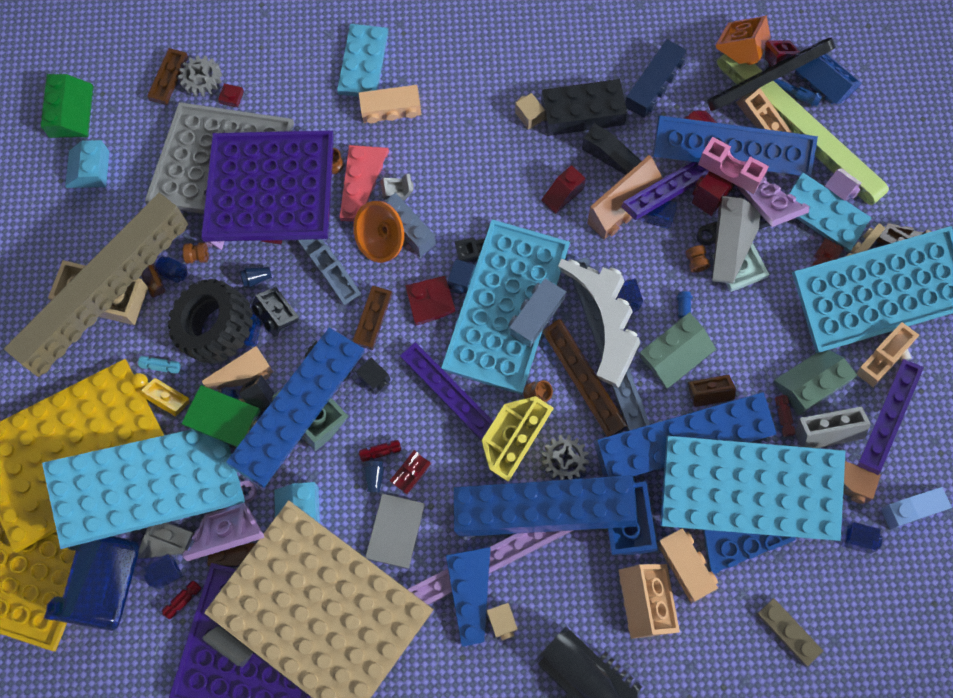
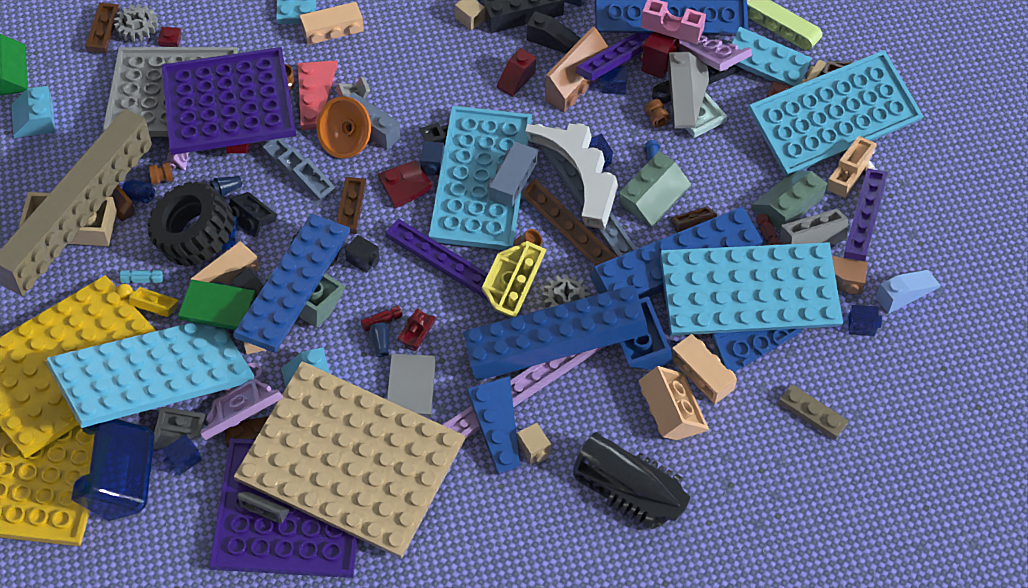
camera: 15 degrees left, 15 degrees down
dark red axle [161,580,201,619] -> none
lavender brick [825,169,861,201] -> none

